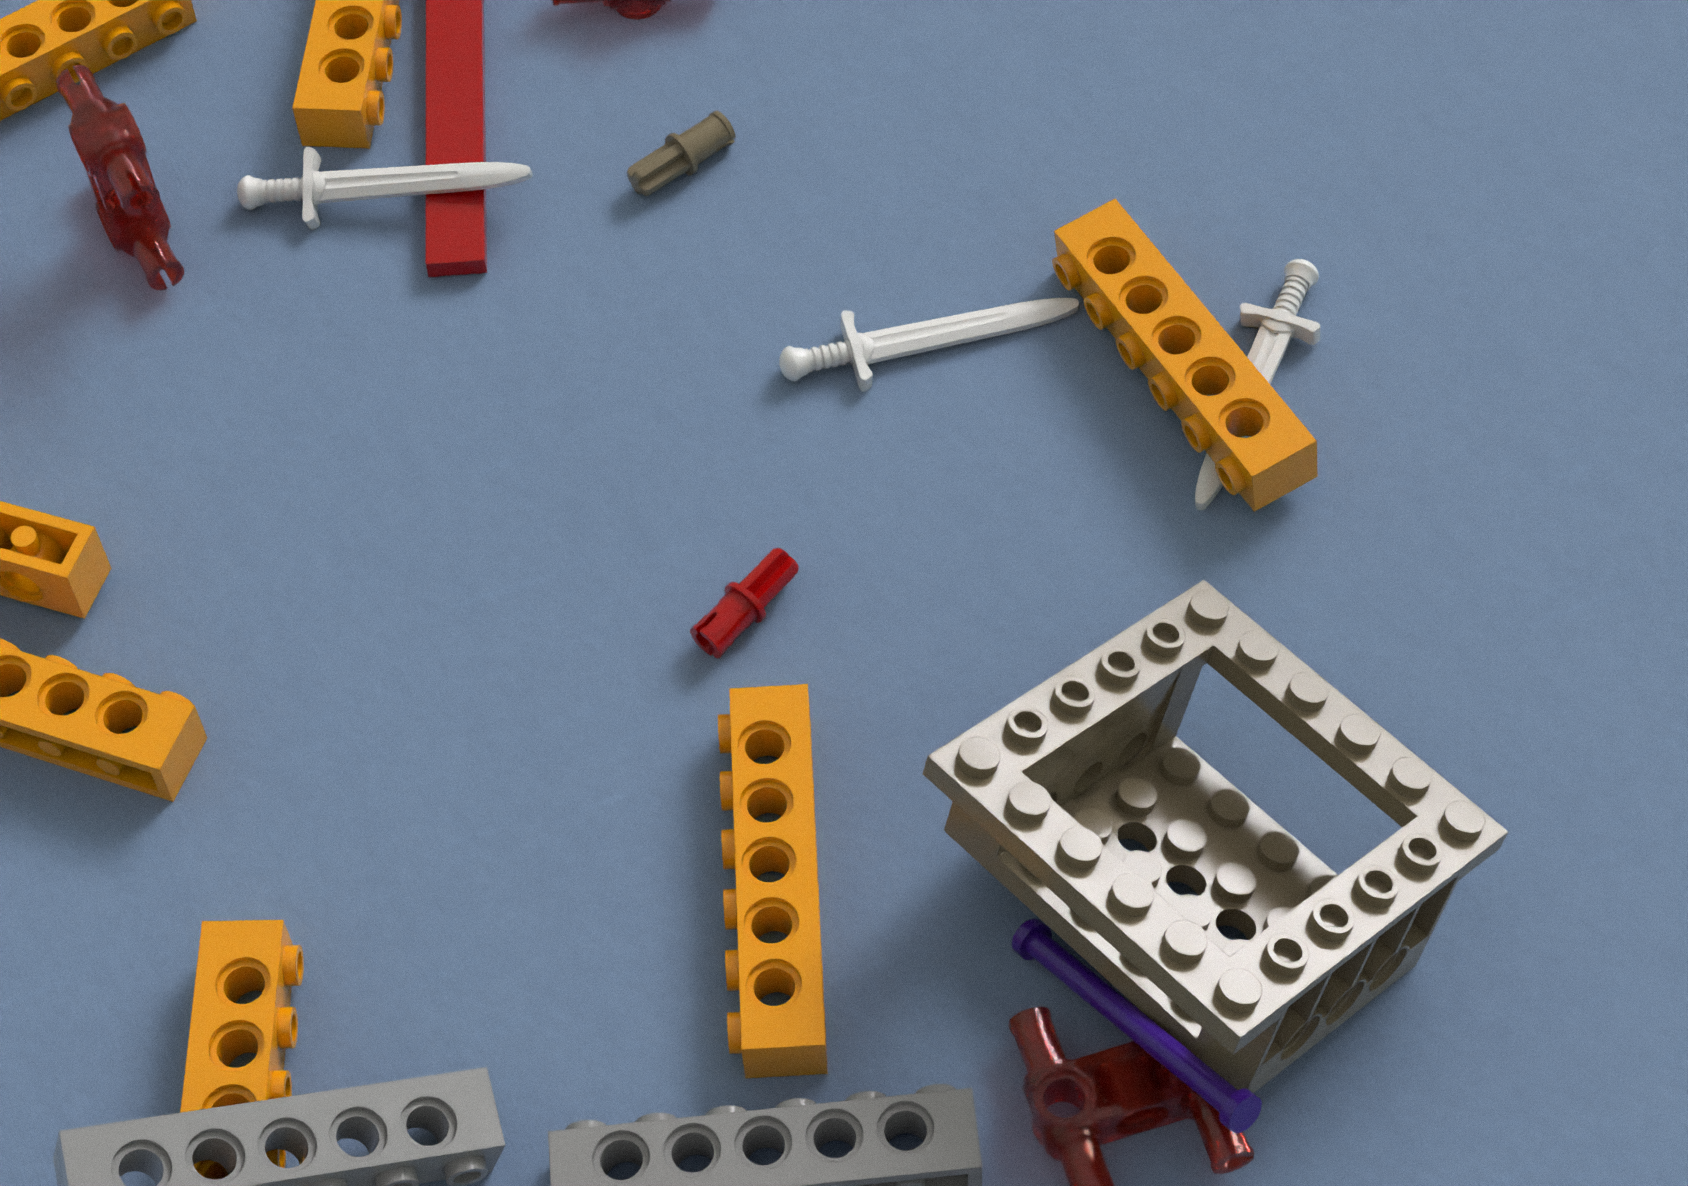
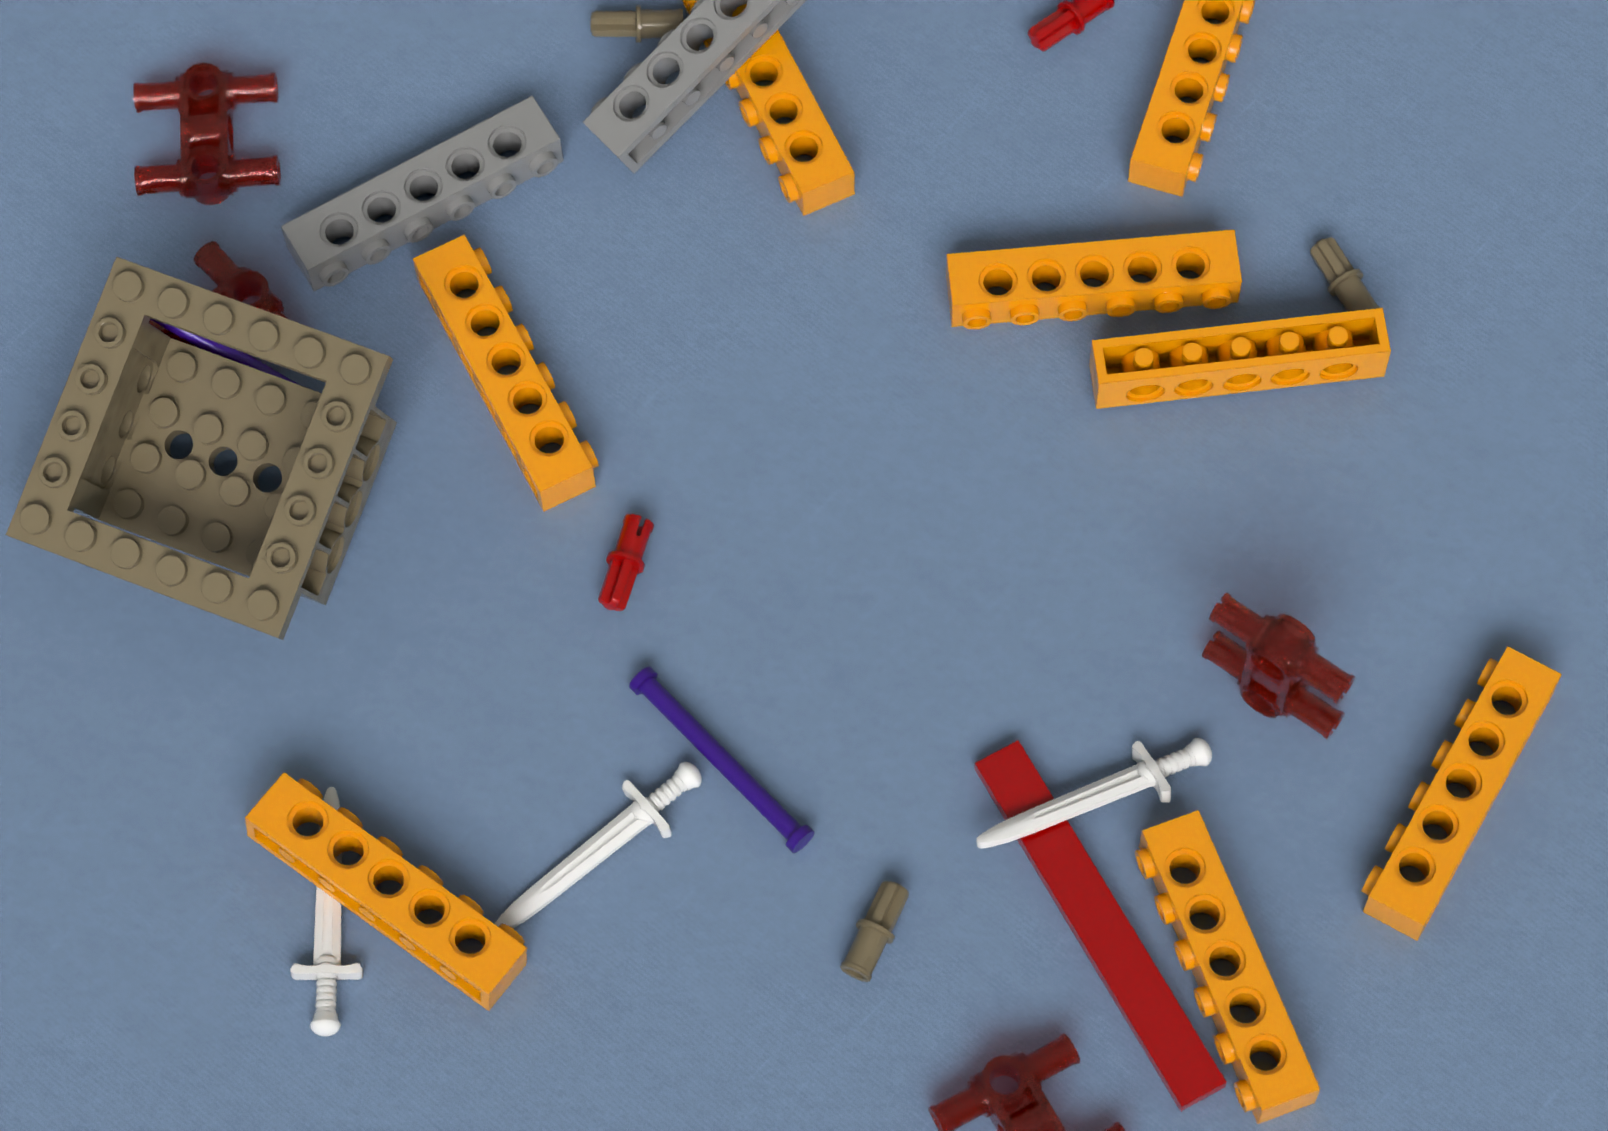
camera: 155 degrees right, 10 degrees up
none -> dark purple bar [629,666,815,853]

